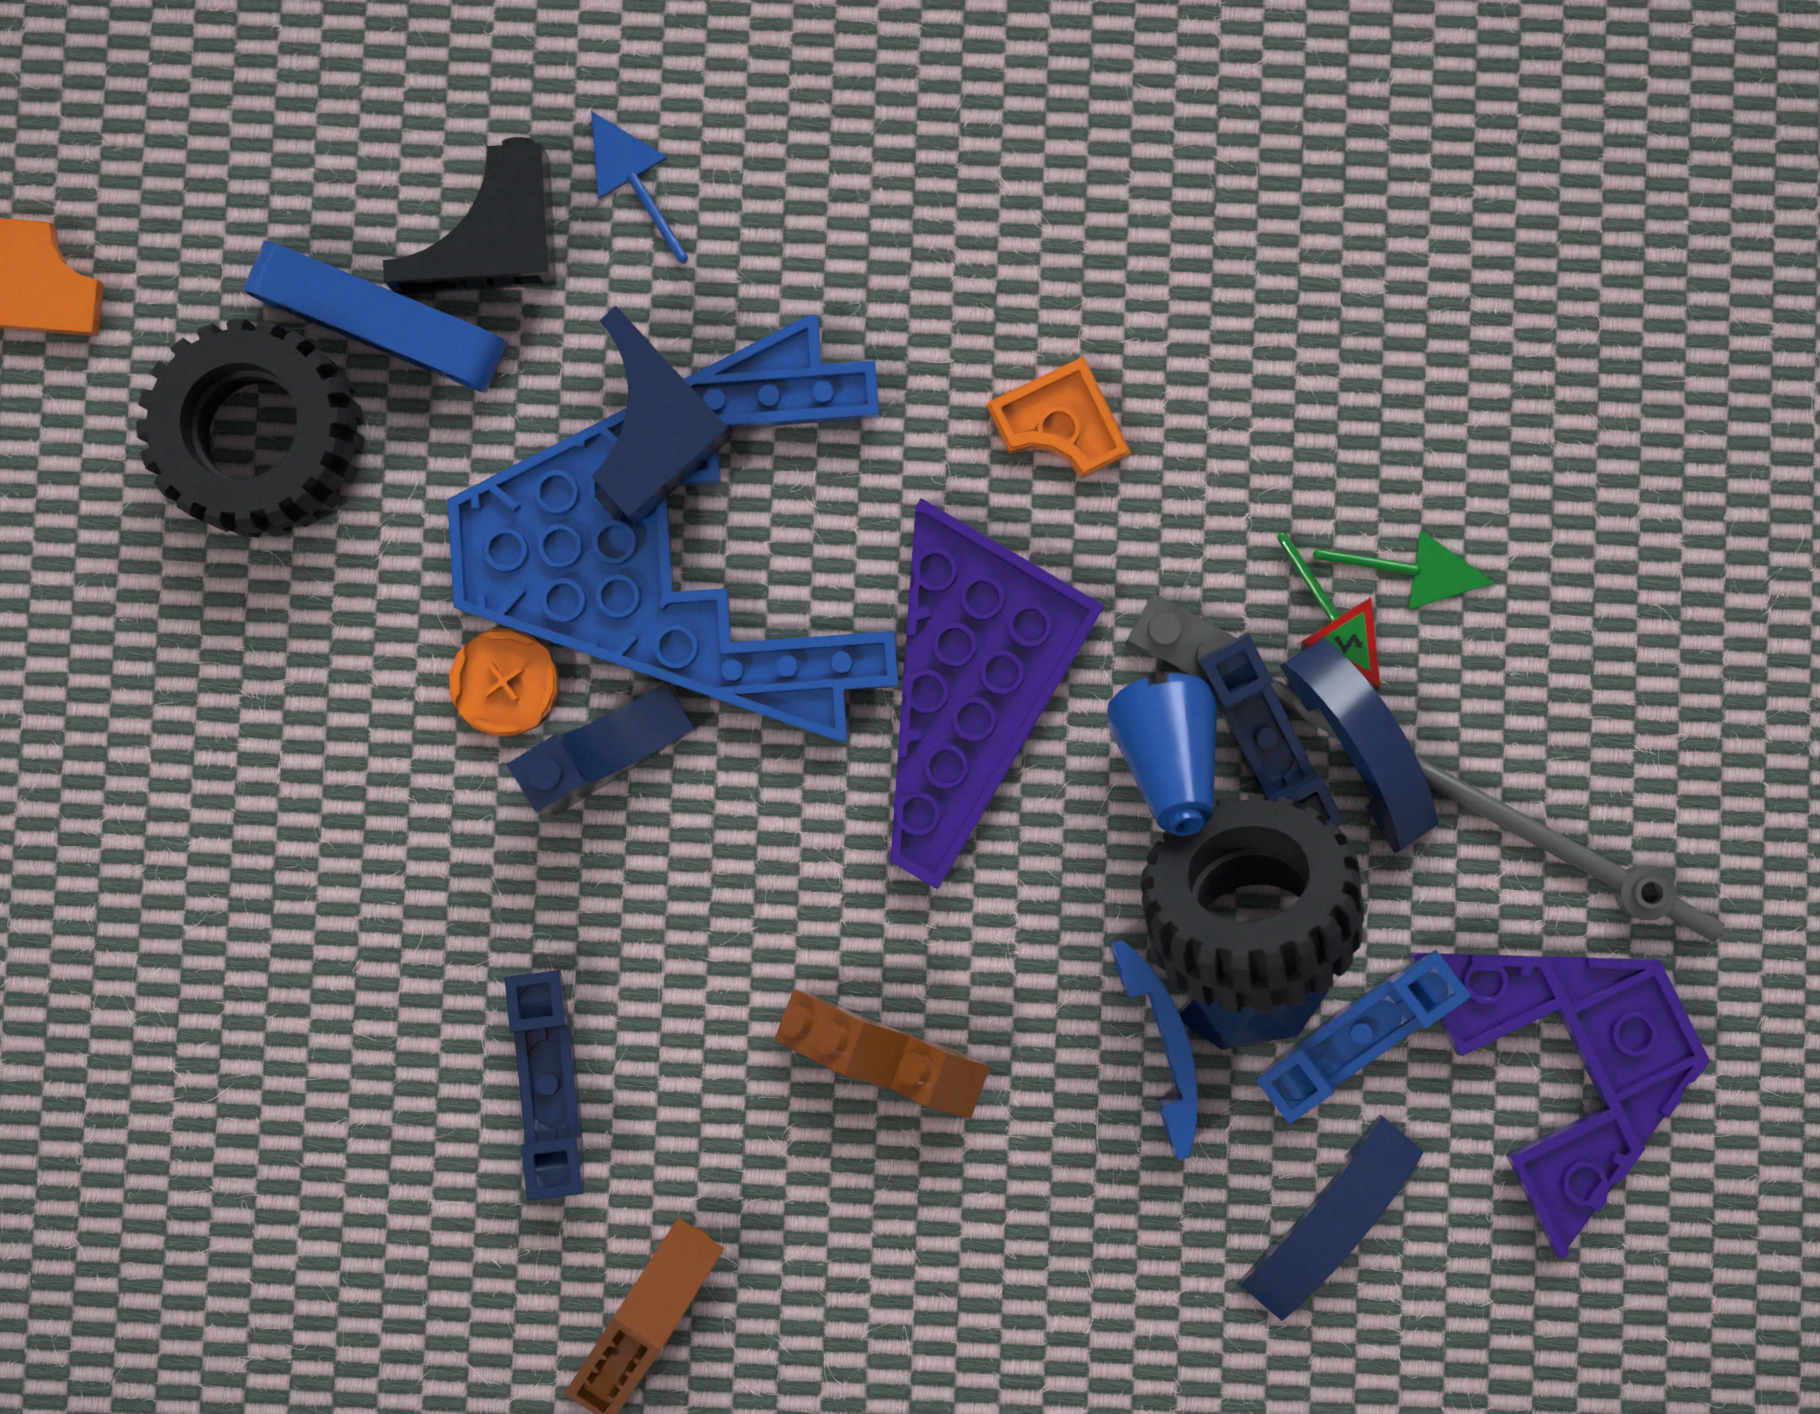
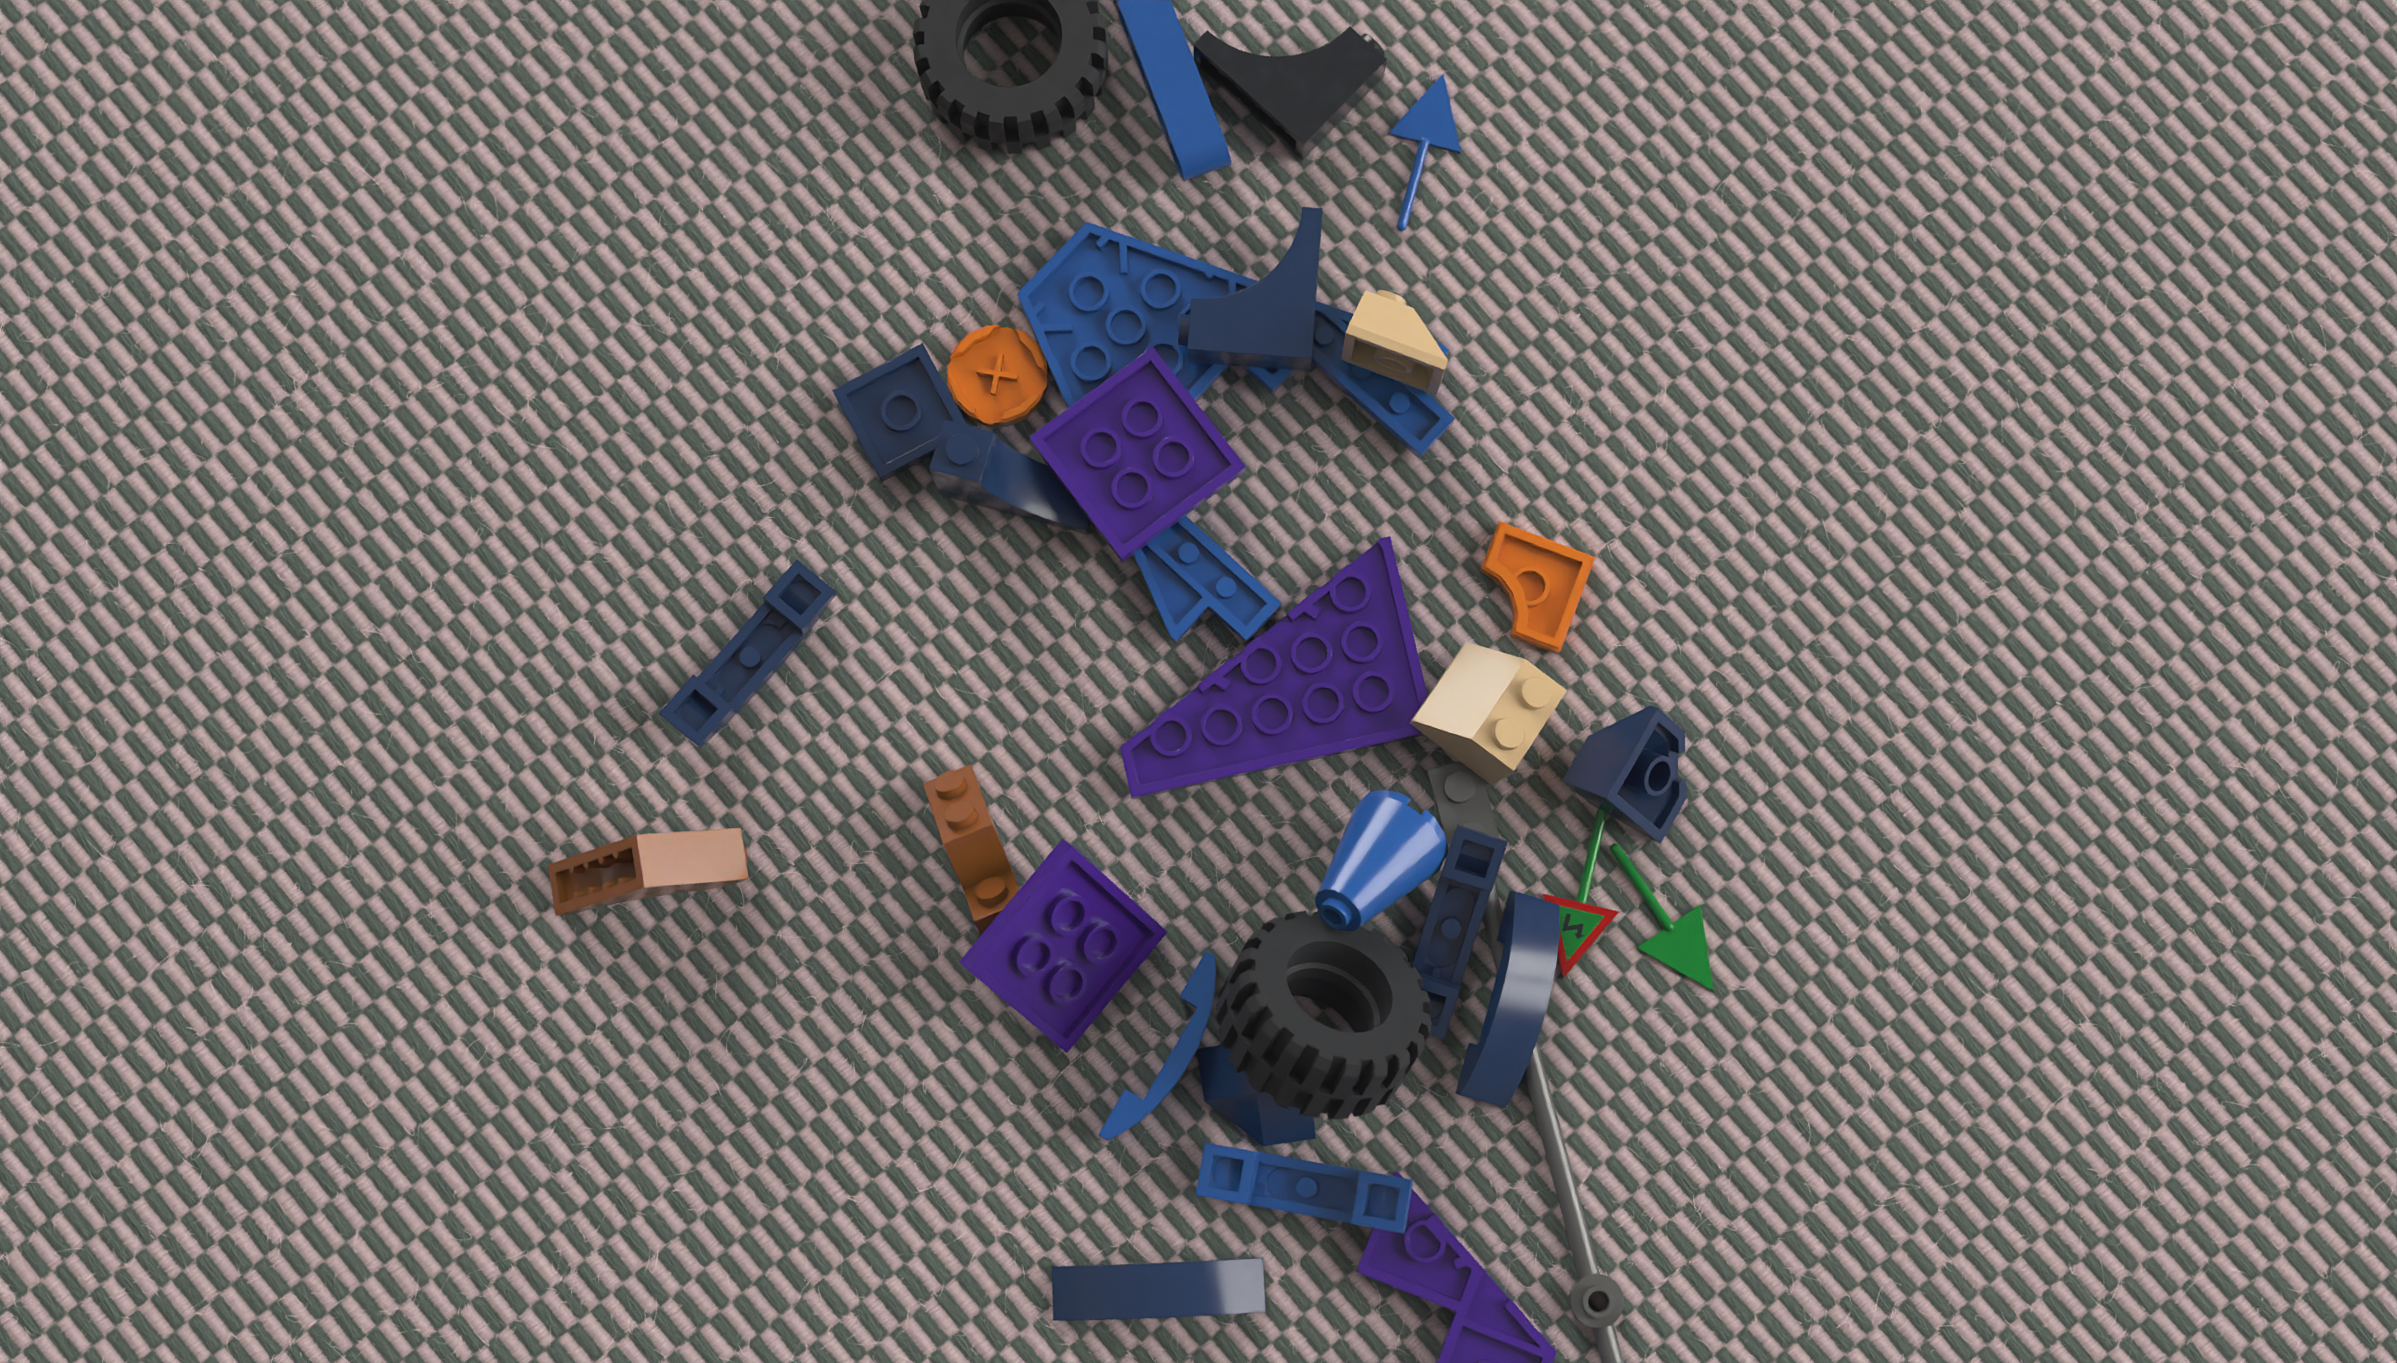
camera: 45 degrees right, 5 degrees down
none -> dark blue plate [832,343,967,483]
none -> dark purple plate [959,839,1167,1053]
none -> dark purple plate [1029,346,1246,563]
none -> tan slope [1341,290,1448,396]
none -> tan slope [1410,642,1567,785]
none -> dark blue slope [1562,705,1686,844]

